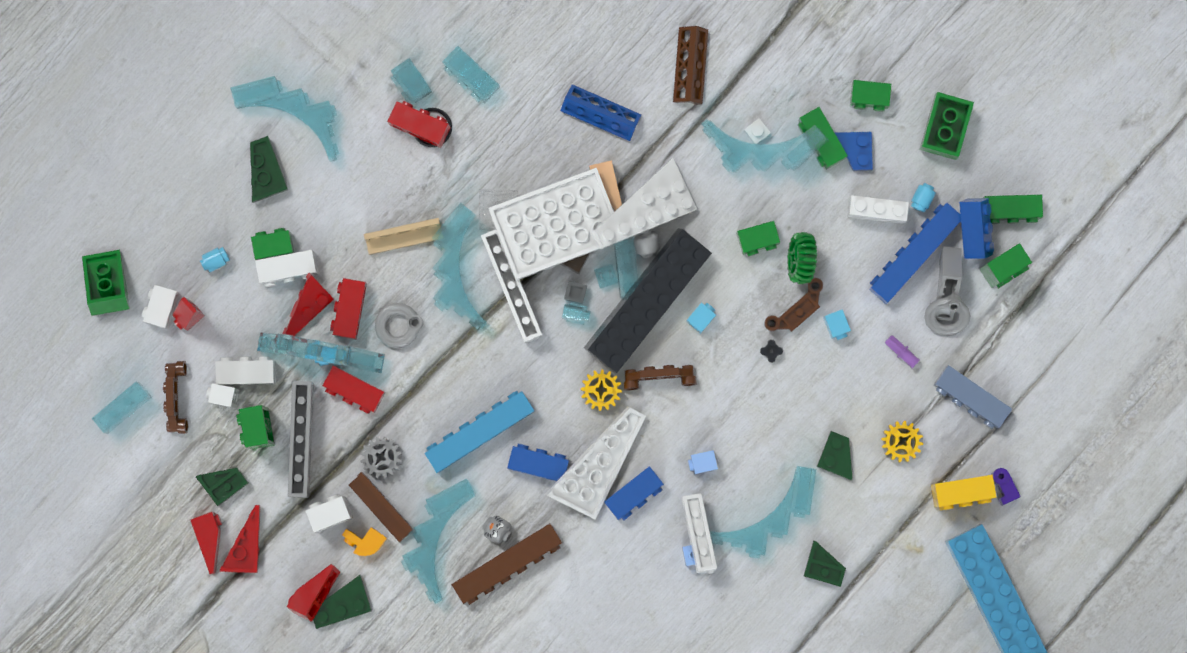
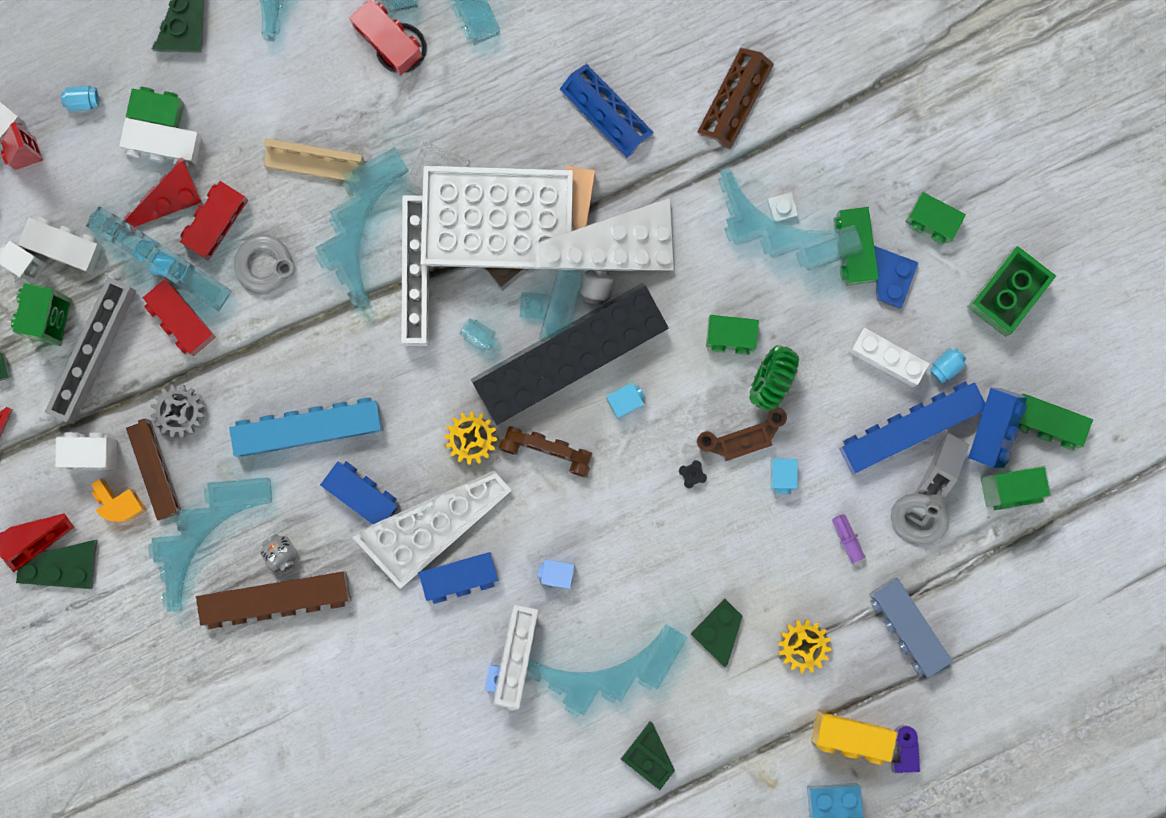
camera: 20 degrees right, 0 degrees up
dark grey plate [564,281,587,304] -> none

